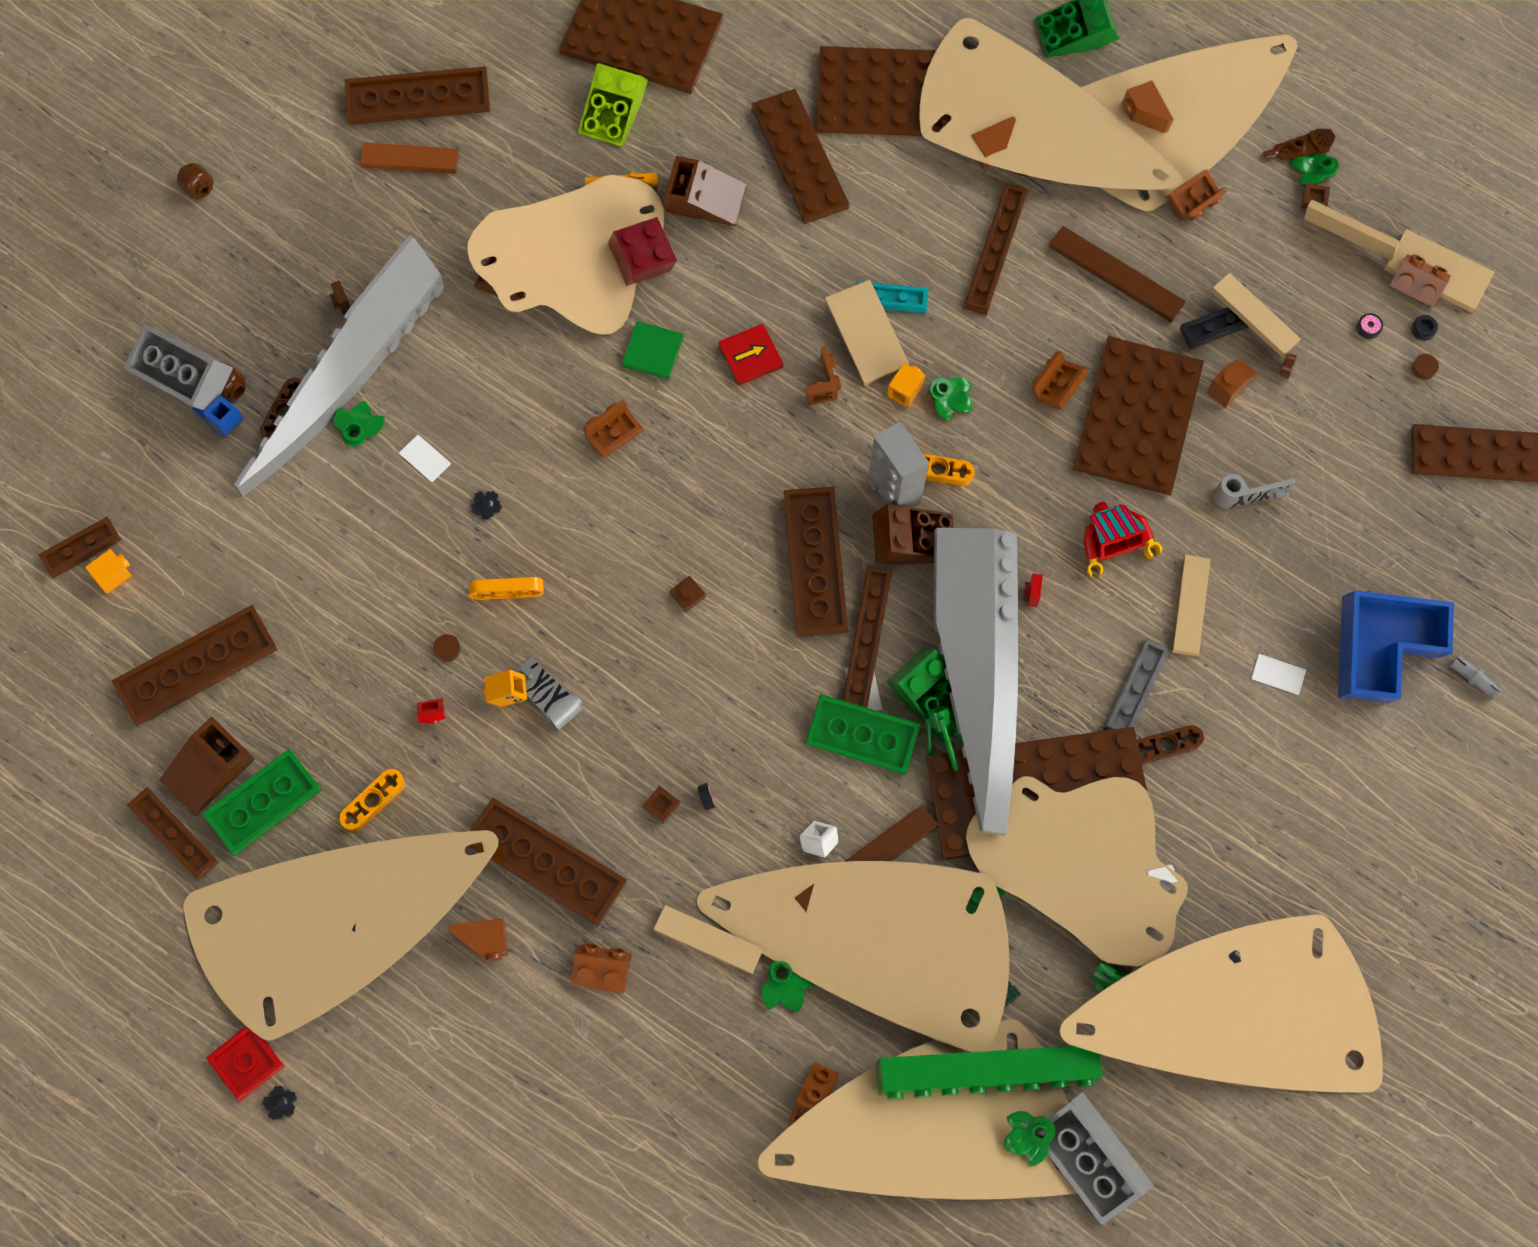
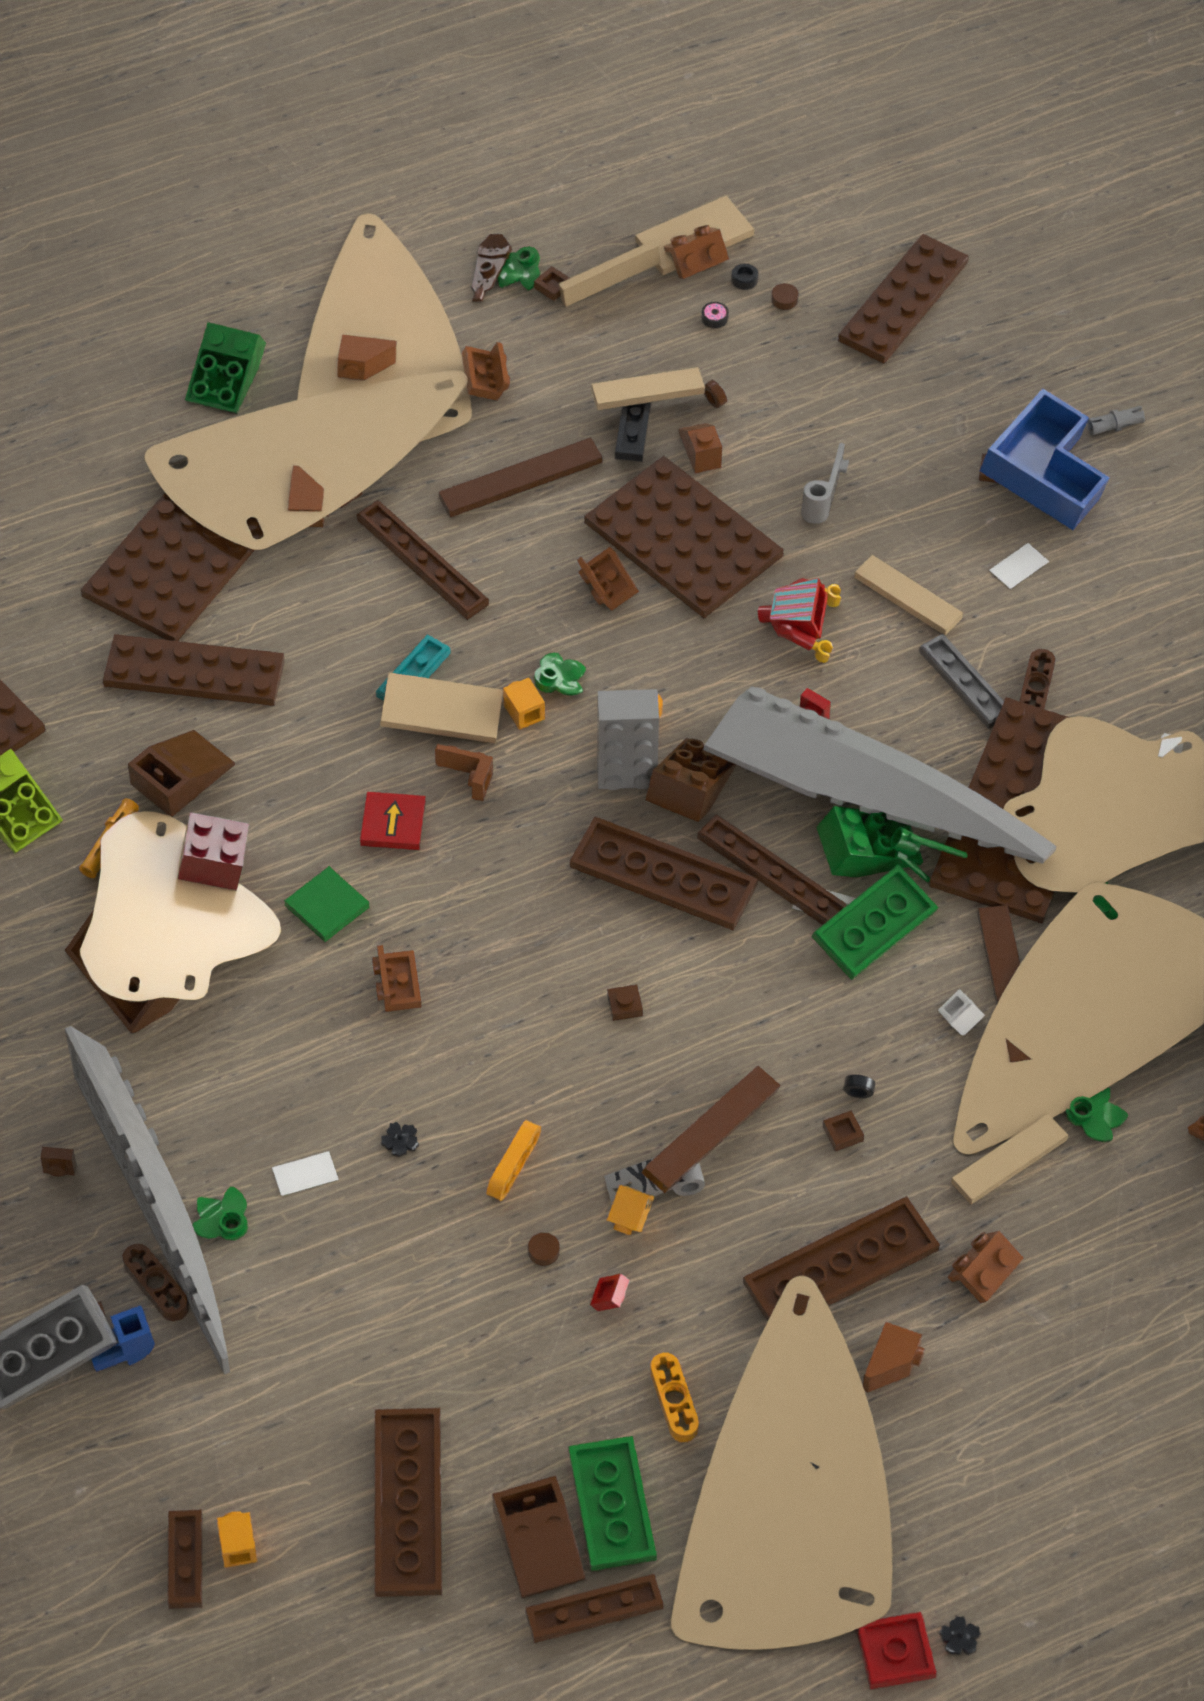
camera: 60 degrees left, 15 degrees down
none -> reddish brown tile [642,1066,781,1193]

